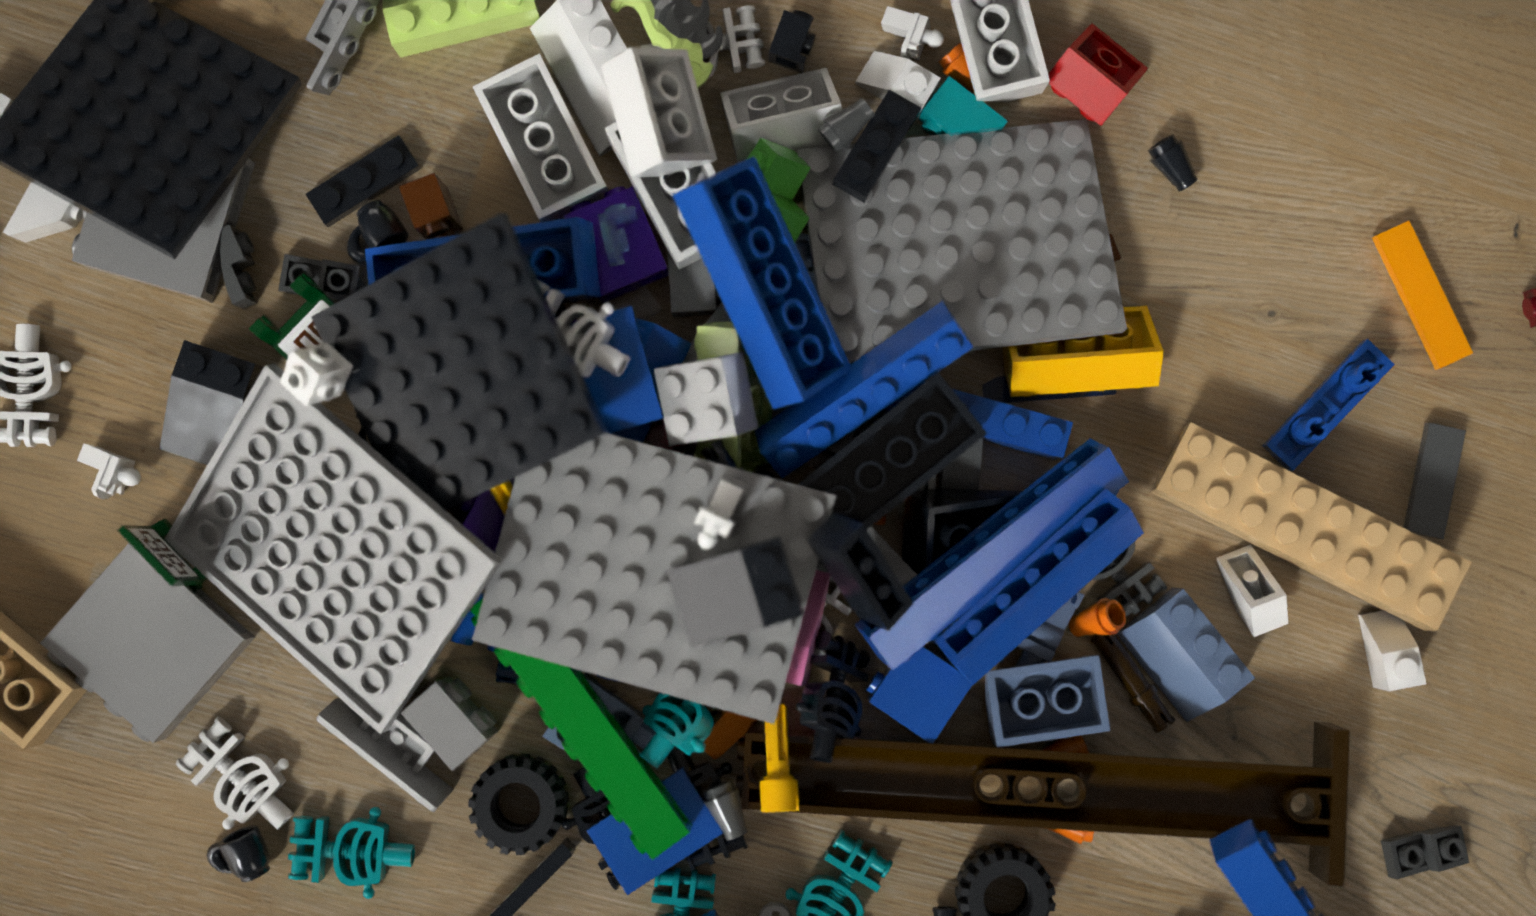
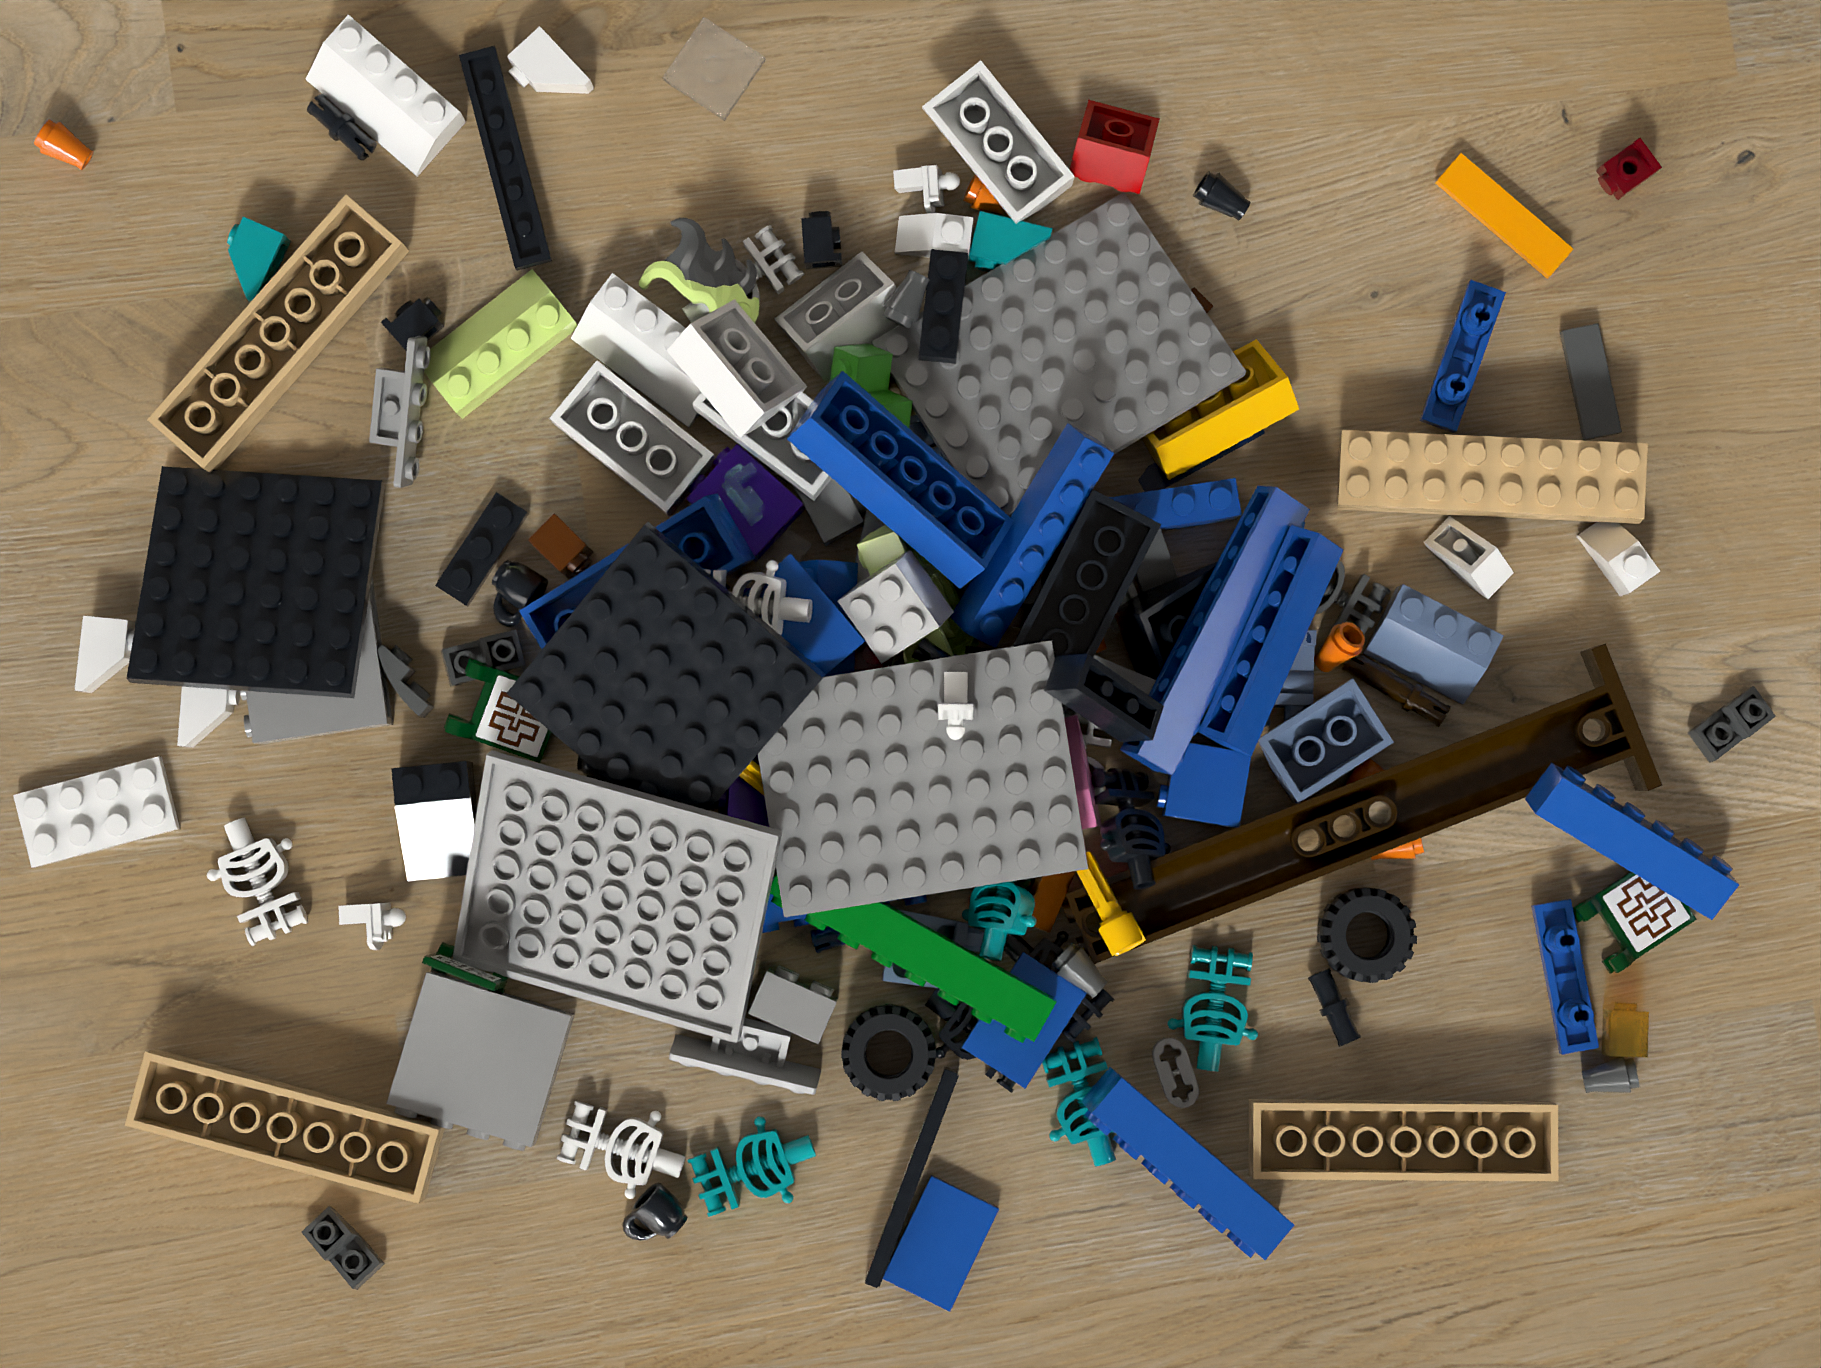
camera: 20 degrees left, 0 degrees up
white brick [281,342,353,406] -> none
slope [667,535,804,646] -> none

